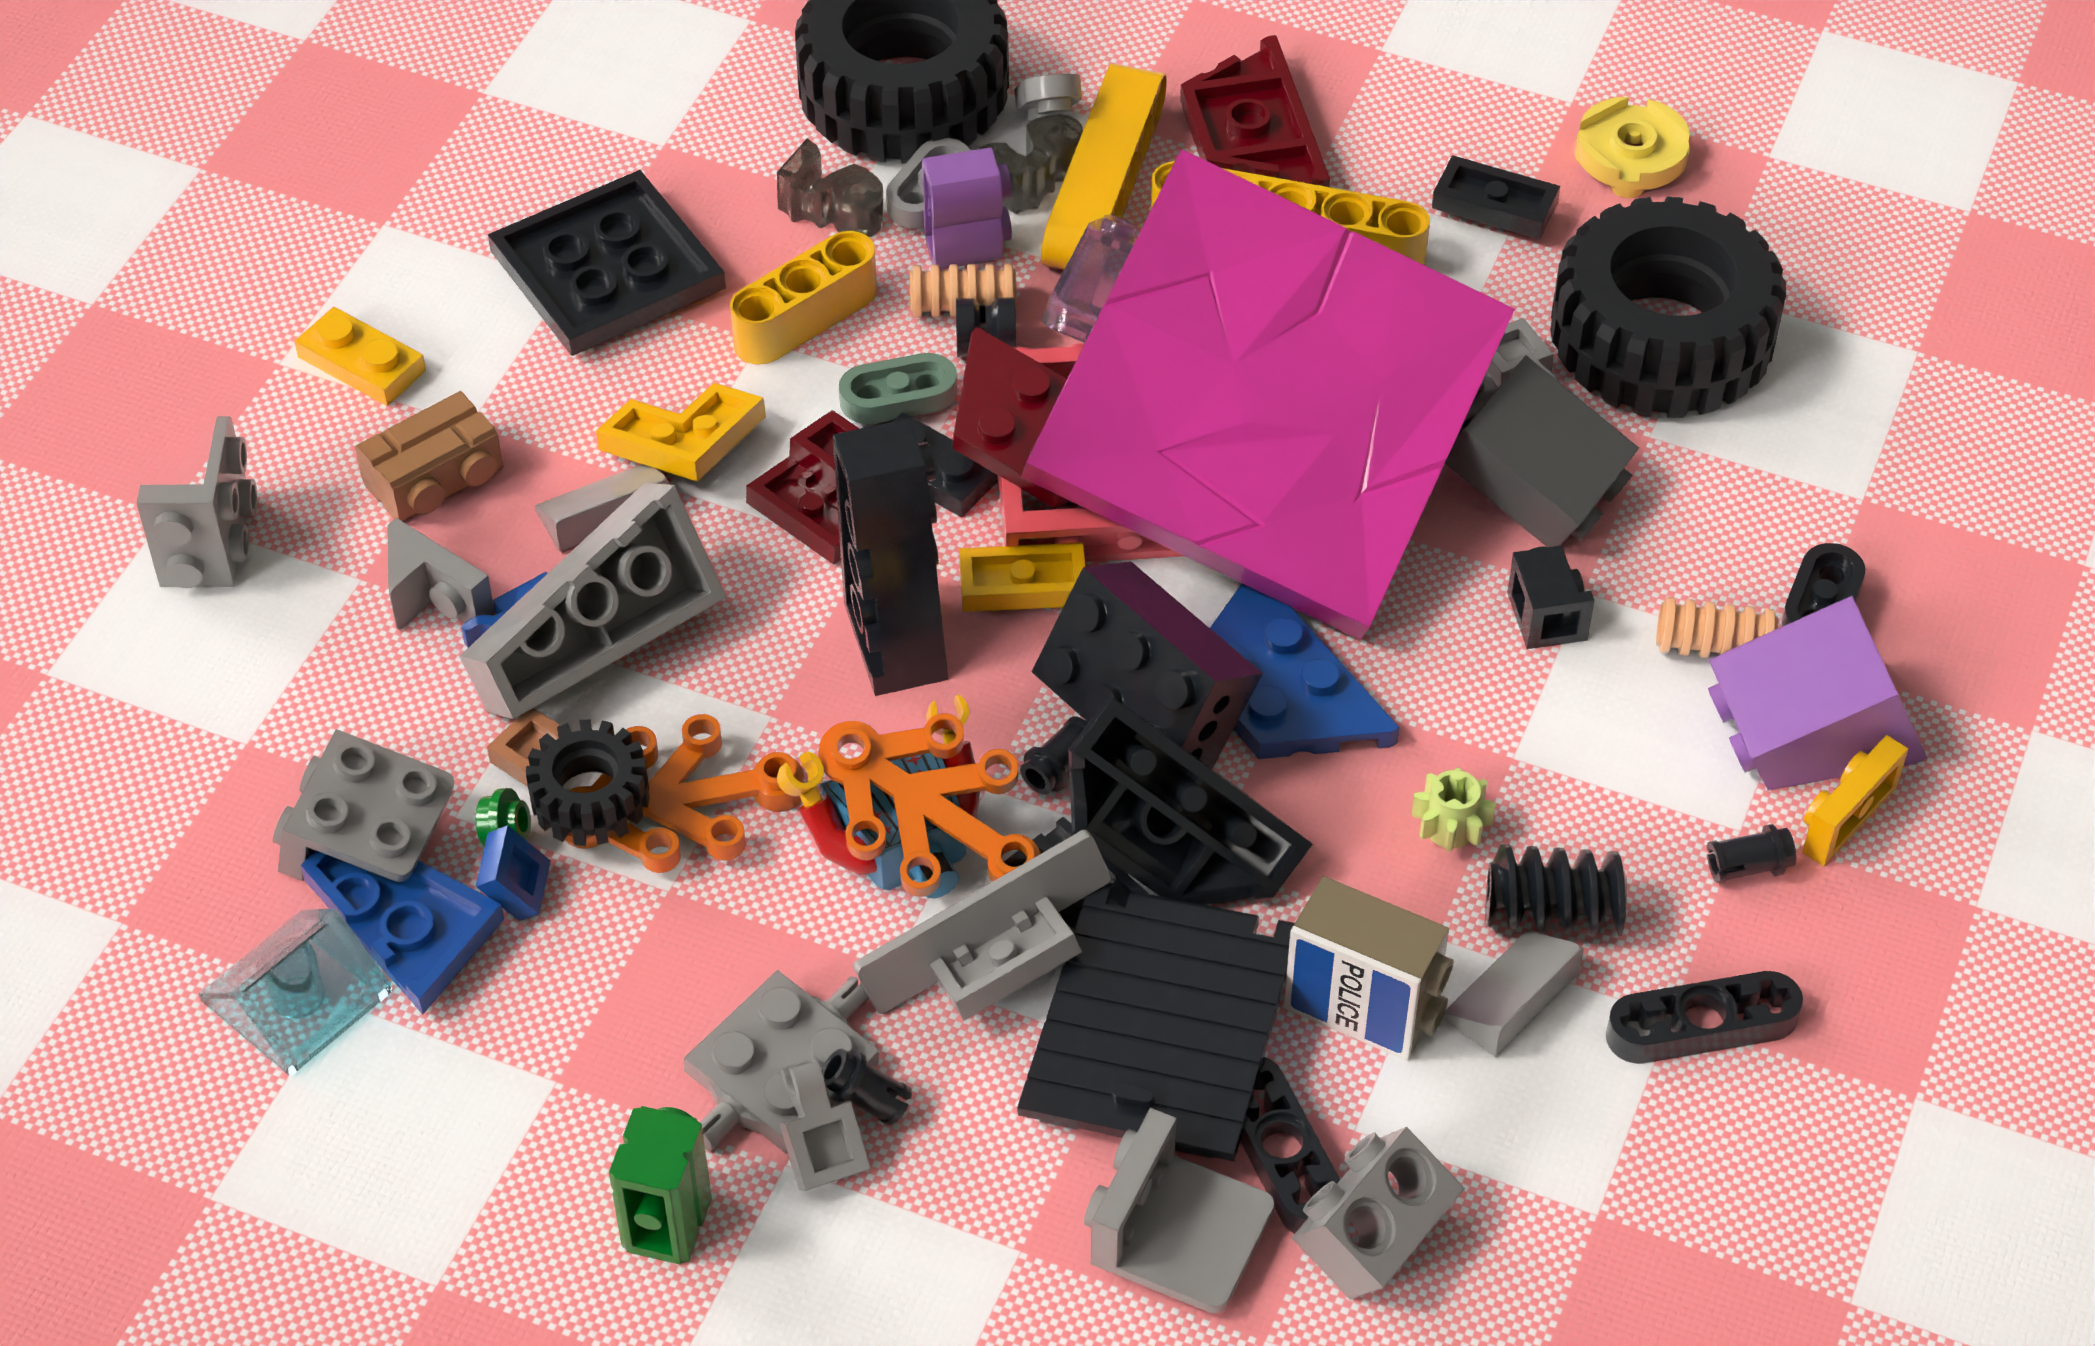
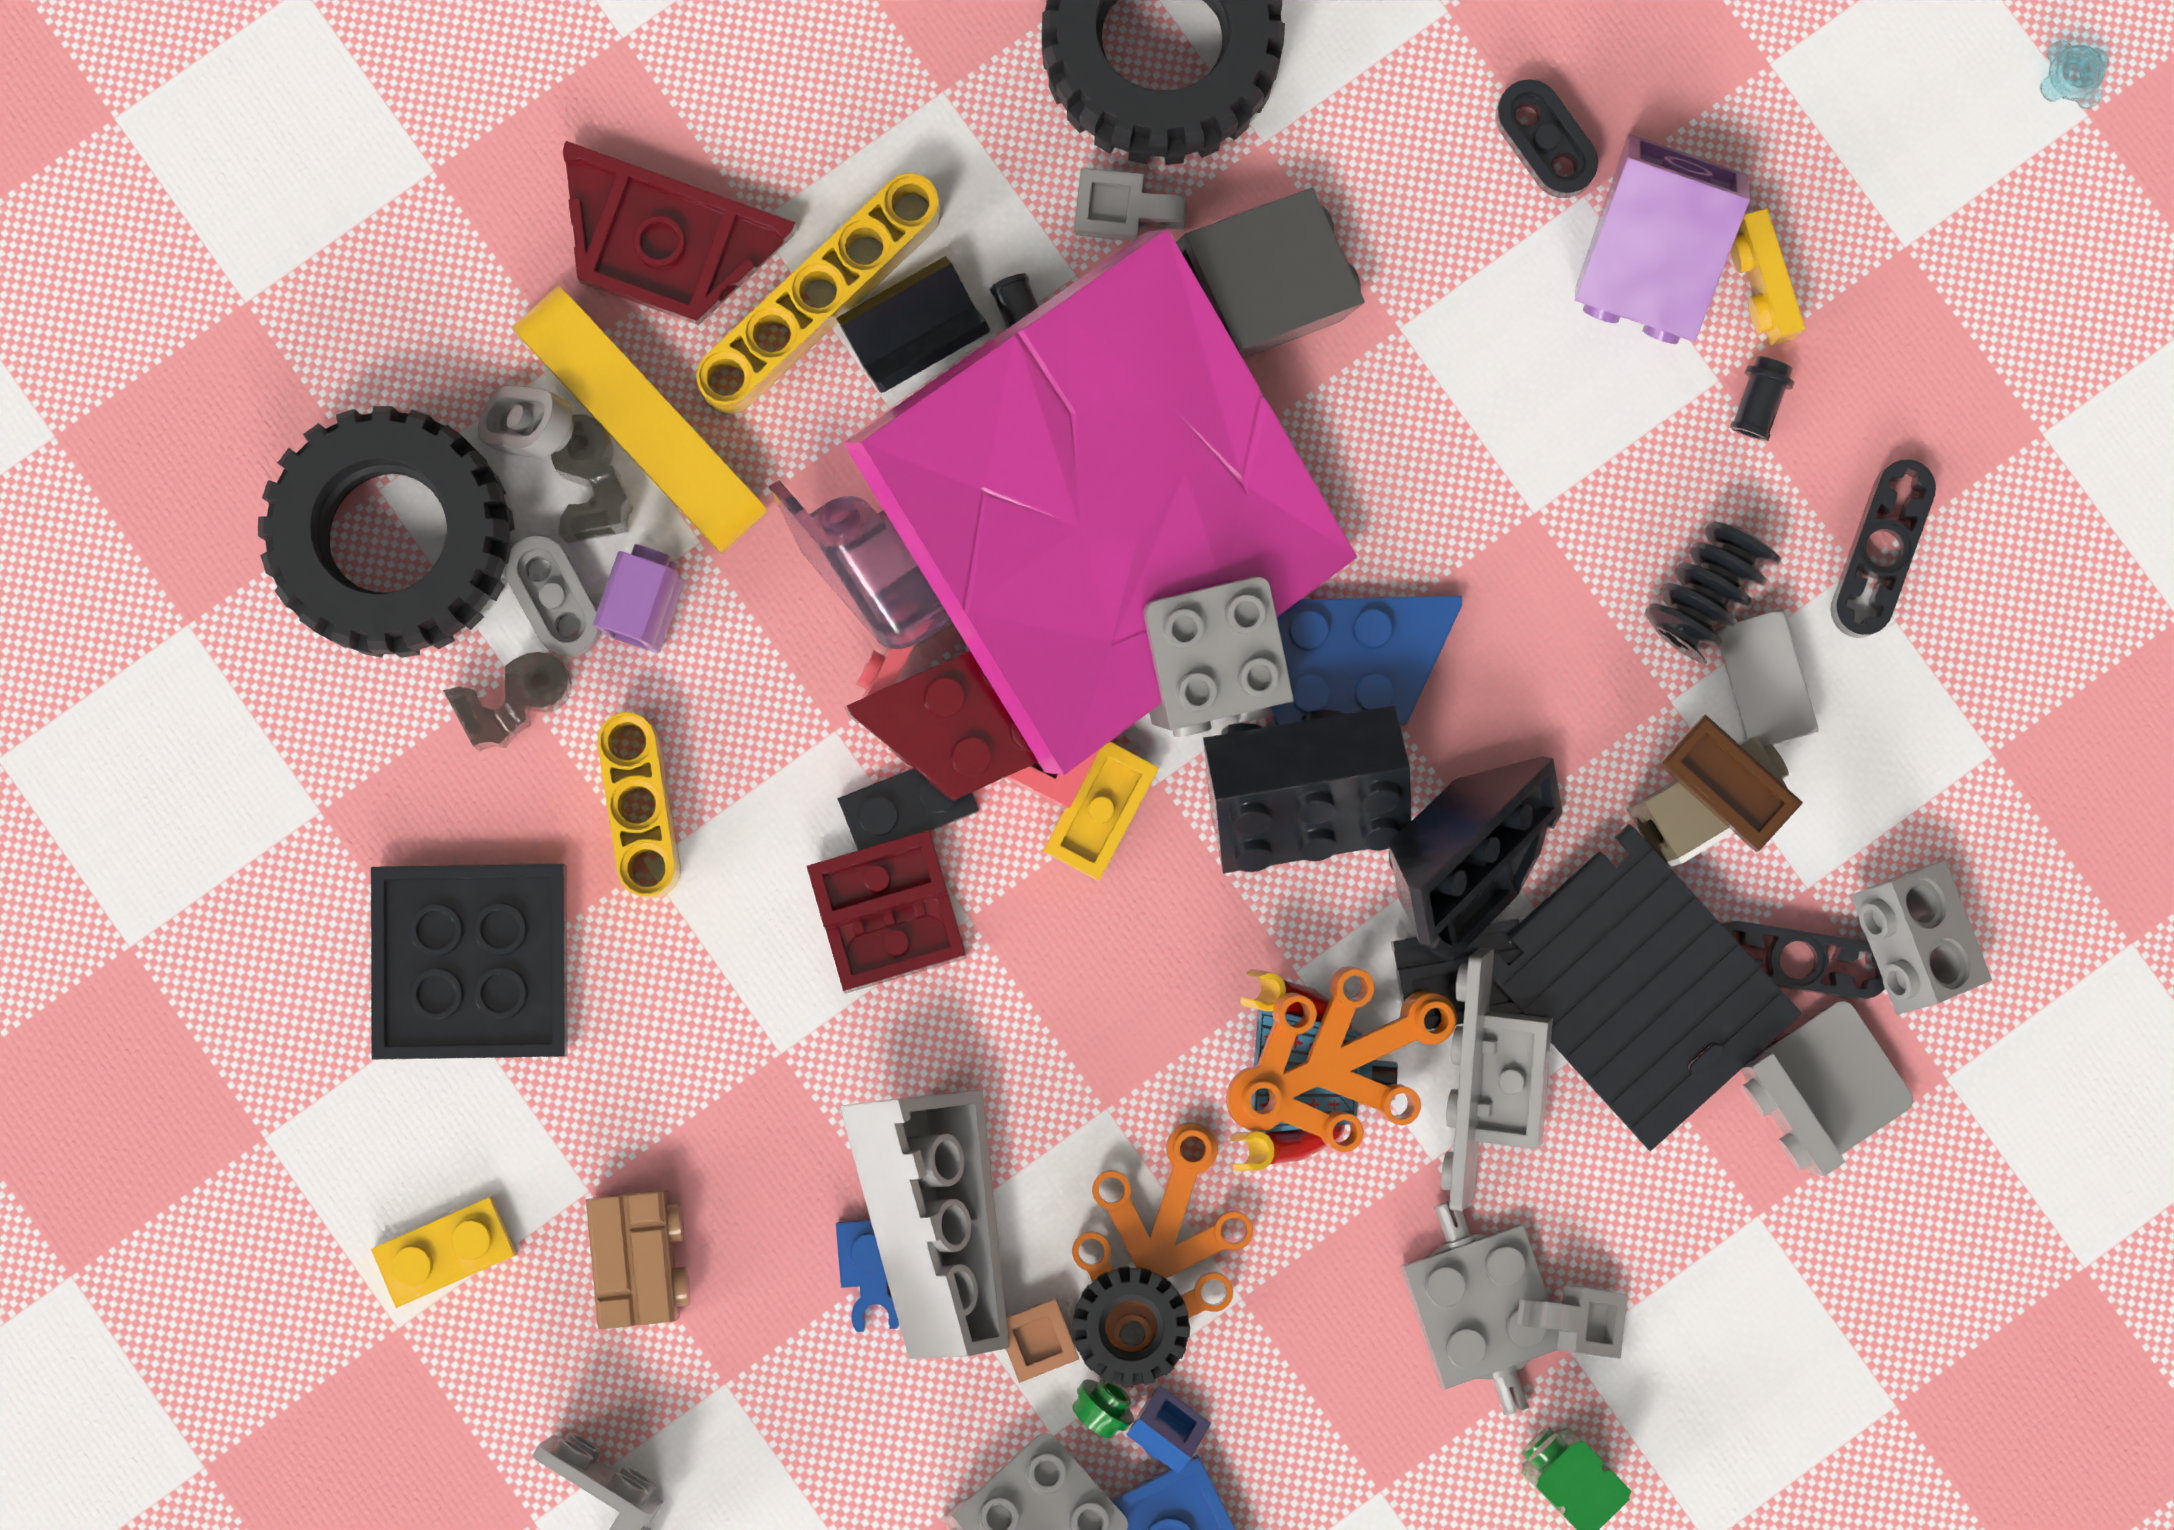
camera: 65 degrees left, 35 degrees up
light grey slope [387,518,495,630] -> none
light grey slope [535,464,669,552] -> none
yellow plate [596,382,766,482] -> none
black pin [821,1049,912,1125] -> none
black wedge [833,418,948,696] -> none
sand green plate [839,353,957,424] -> none
light nougat piece [910,264,1017,318] -> none
black wheel [956,297,1016,357] -> none
black pin [1020,716,1088,795] -> none
yellowish green gear [1411,768,1496,851] -> none
black plate [1432,155,1560,239] -> none
black brick [1507,545,1595,649] -> none
light nougat piece [1656,597,1778,658] -> none
none -> light grey bracket [1143,576,1294,737]
none -> reddish brown tile [1659,714,1803,852]

